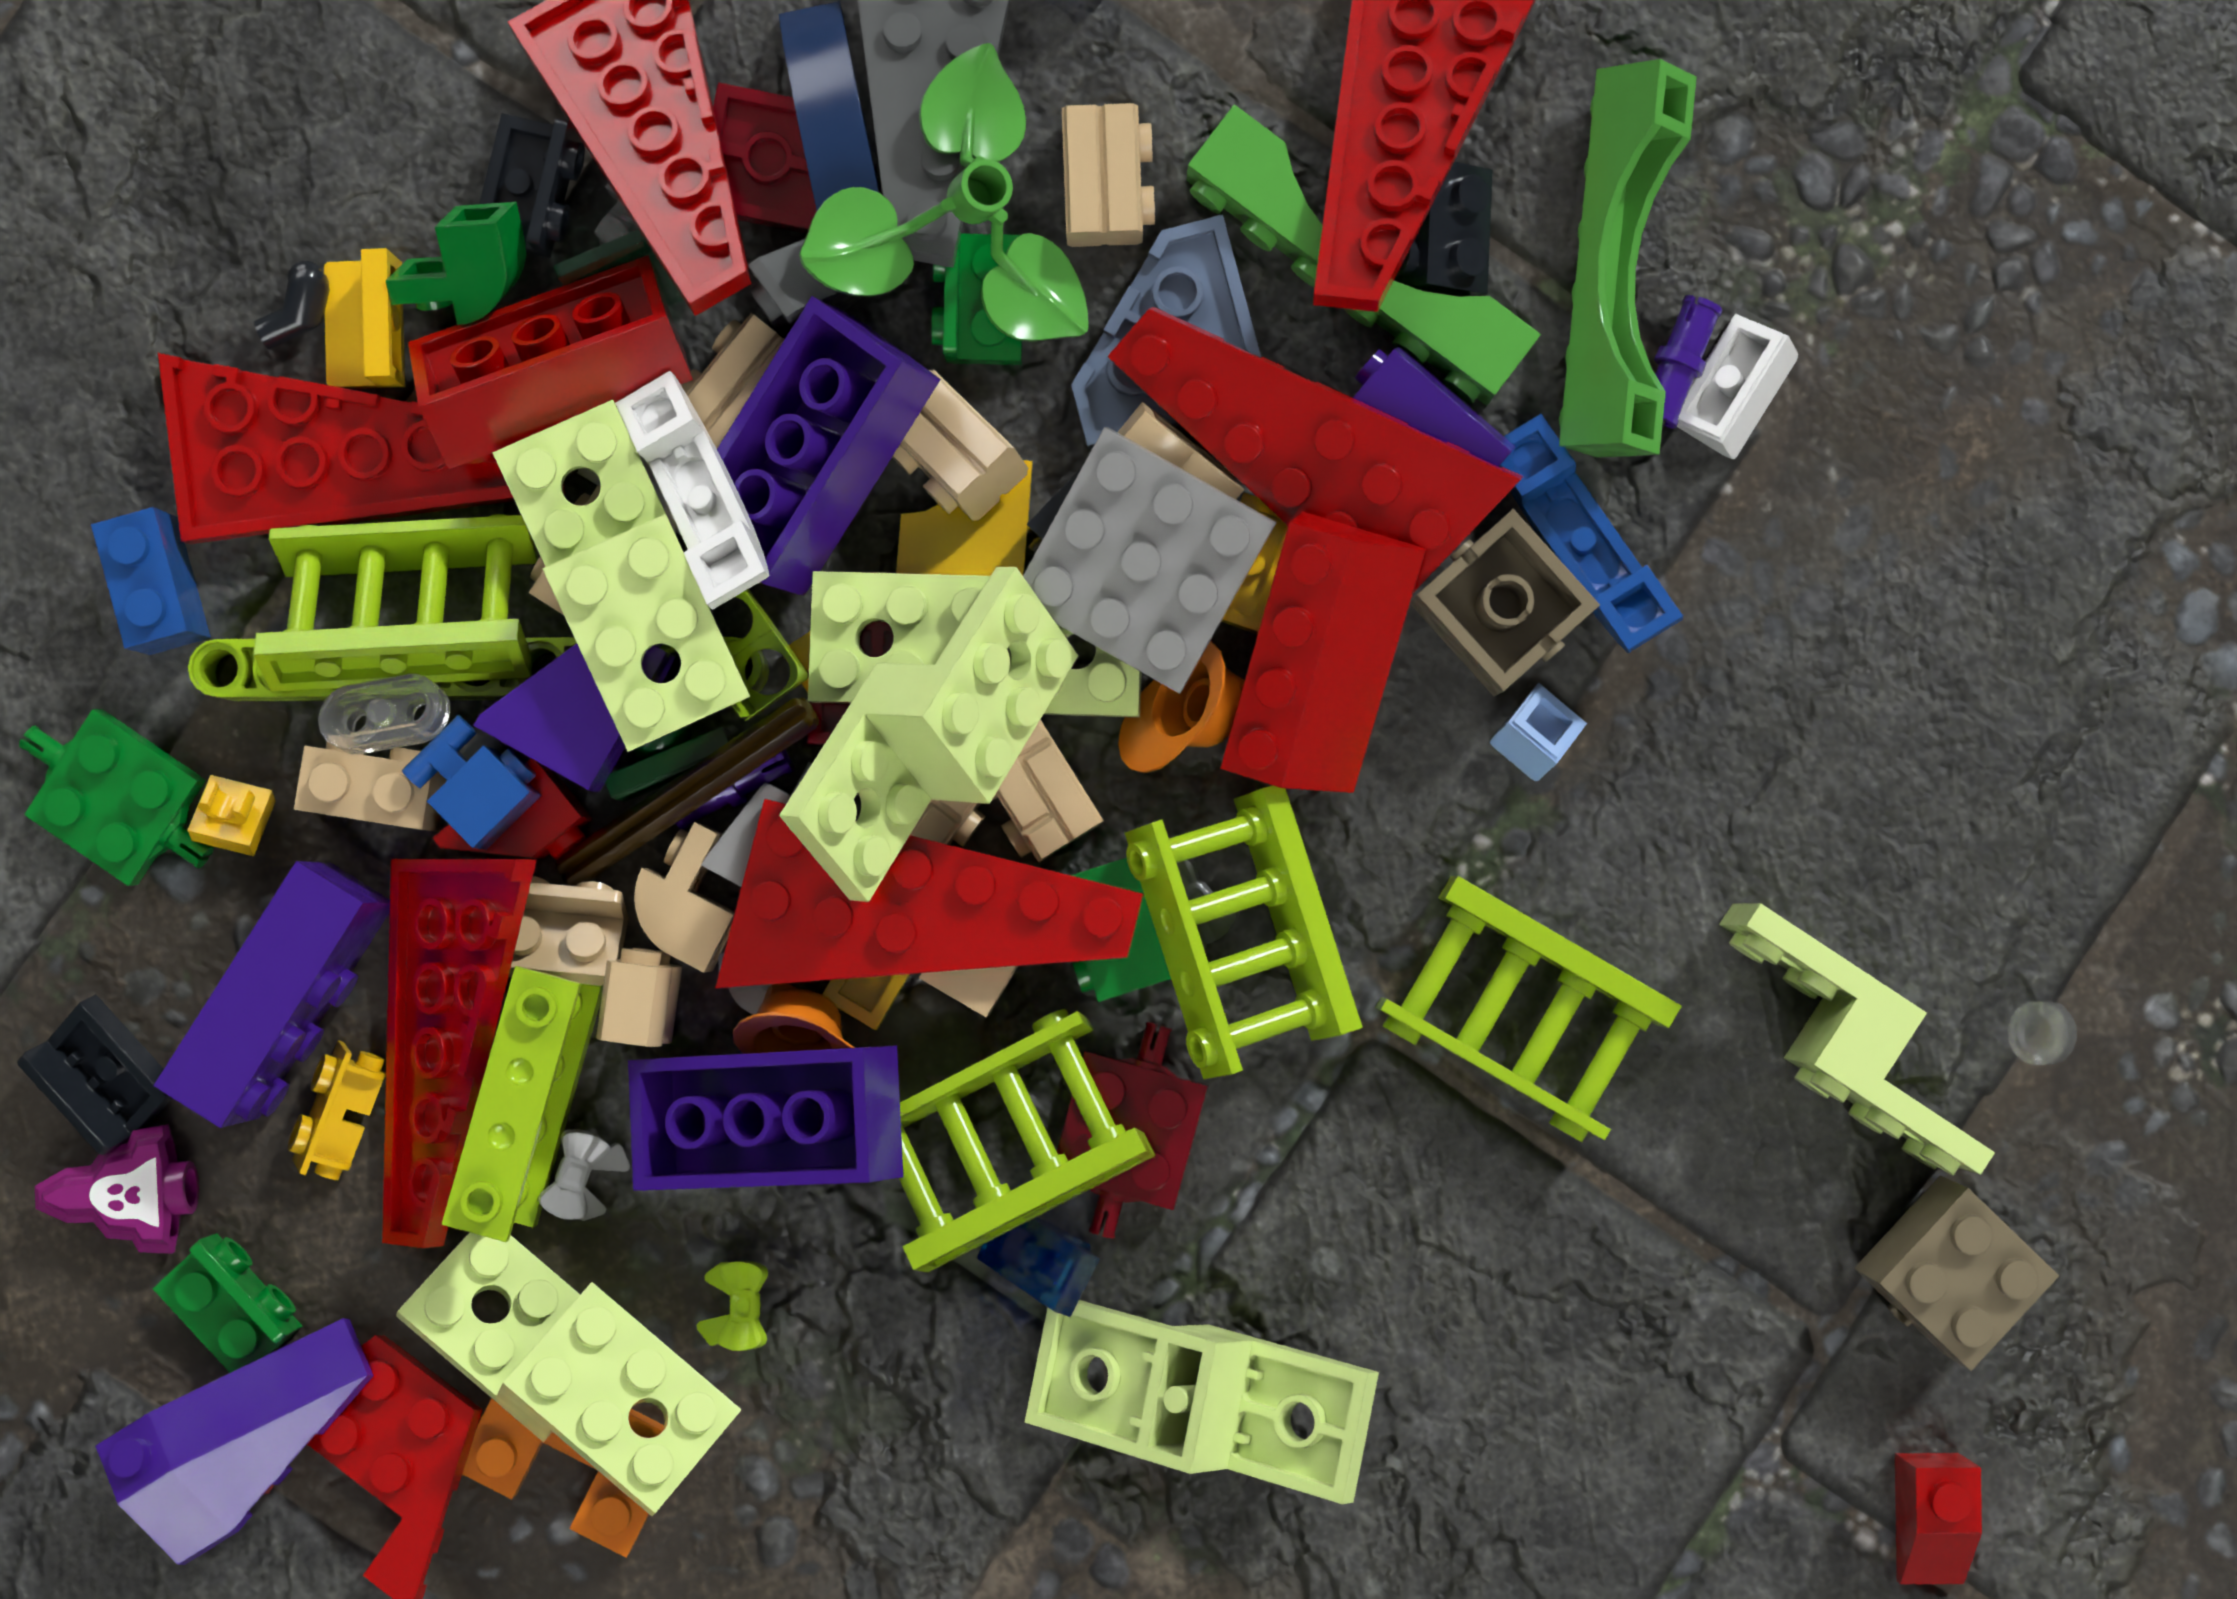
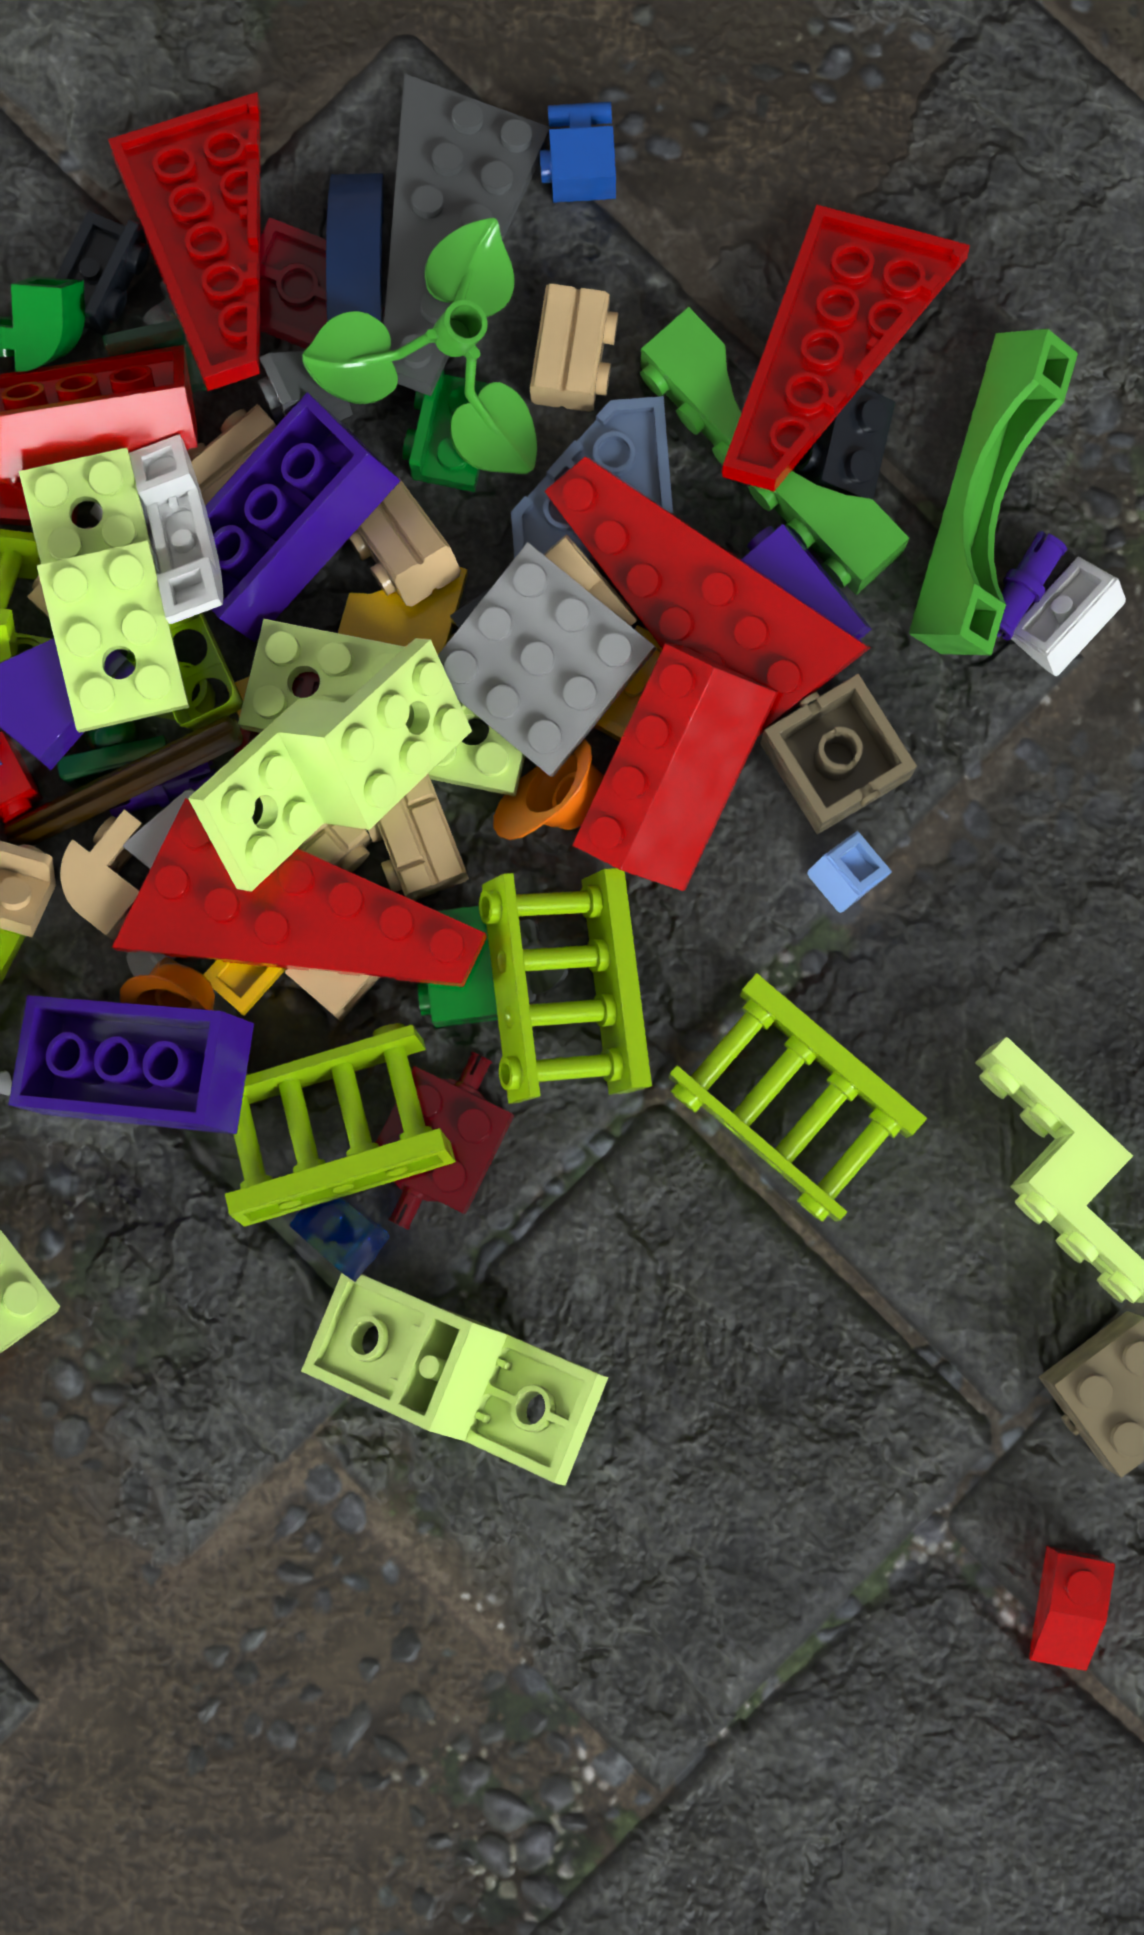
camera: 20 degrees right, 5 degrees down
tan brick [596,947,682,1047] -> none
lime piece [696,1261,768,1351] -> none
blue slope [1499,414,1683,653] -> none

